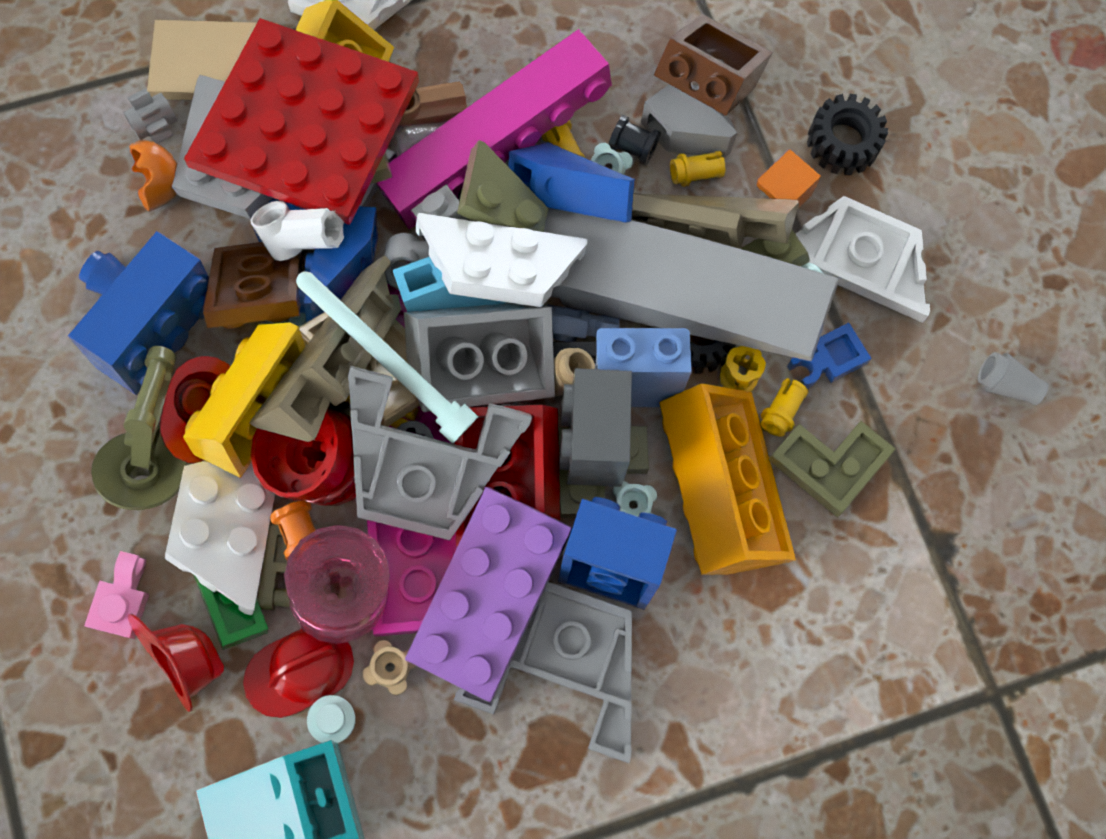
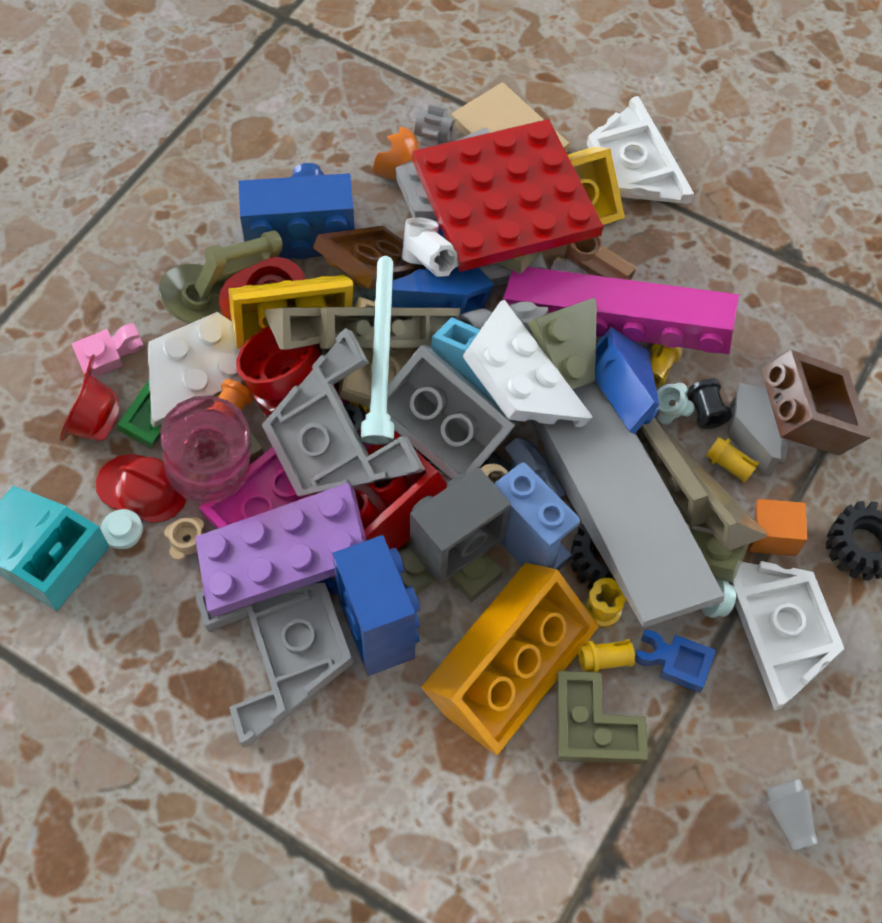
camera: 55 degrees right, 10 degrees down
light aqua plate [613,481,657,517] -> none

